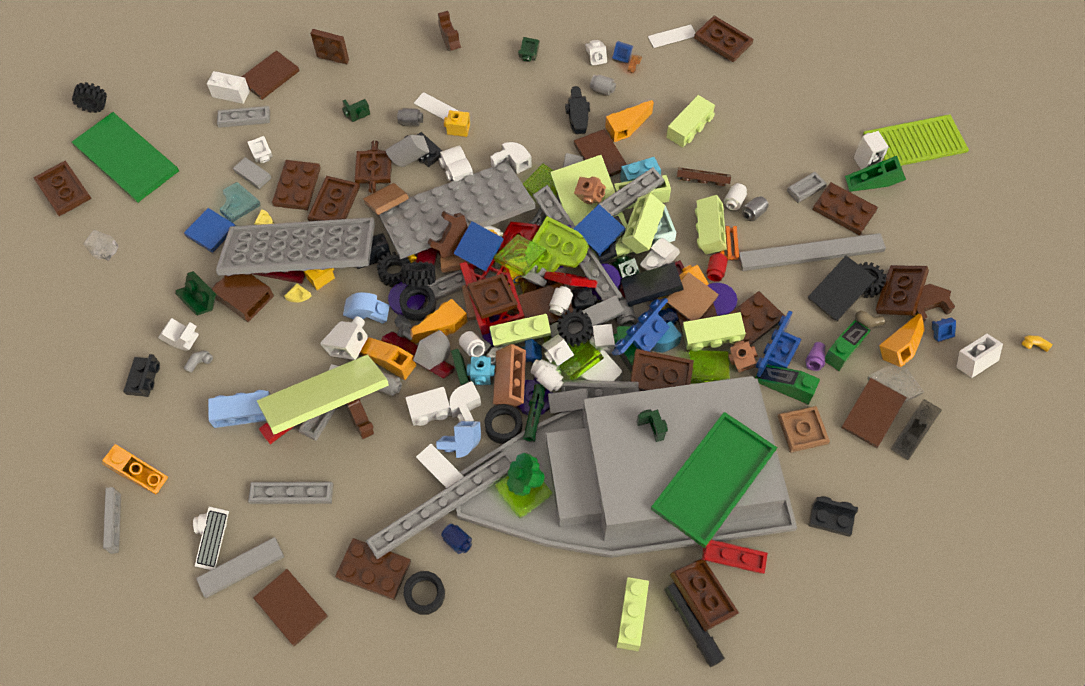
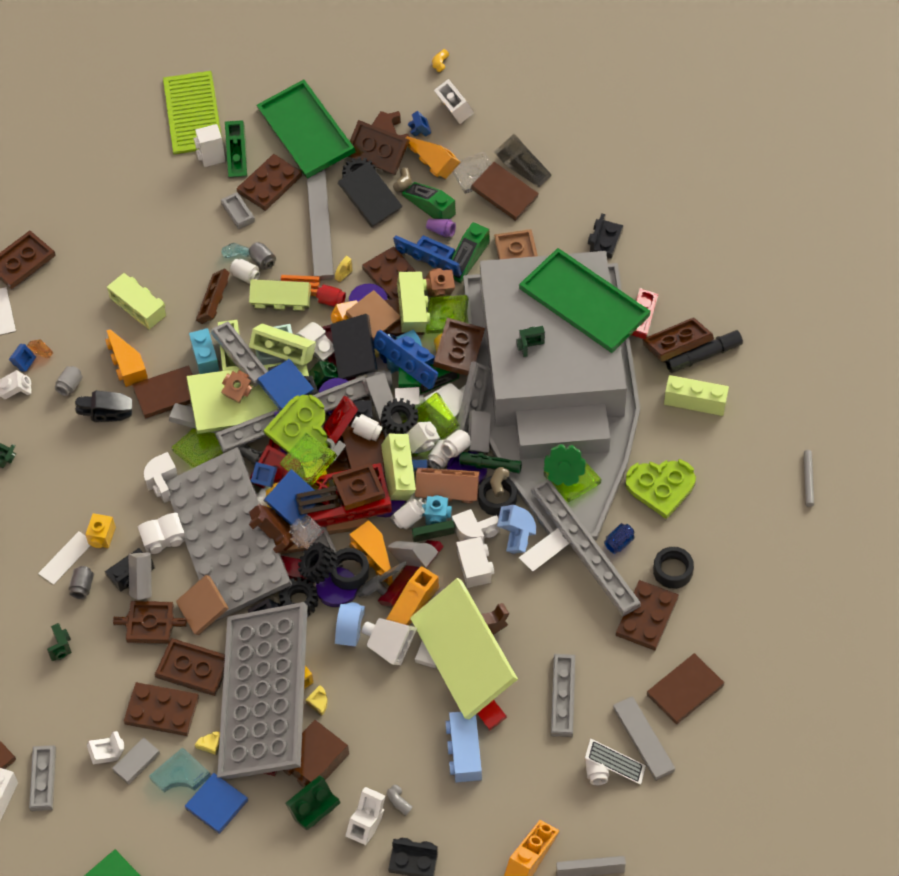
camera: 85 degrees left, 5 degrees down
none -> clear light blue arm [221,243,250,258]
none -> blue tile [251,462,277,488]
none -> green tile [257,79,356,179]
none -> clear brick [289,514,324,549]
none -> dark brown tile [295,486,341,515]
none -> light yellow tile [335,256,353,282]
none -> dark tan arm [490,467,509,497]
none -> lime plate [625,459,696,519]

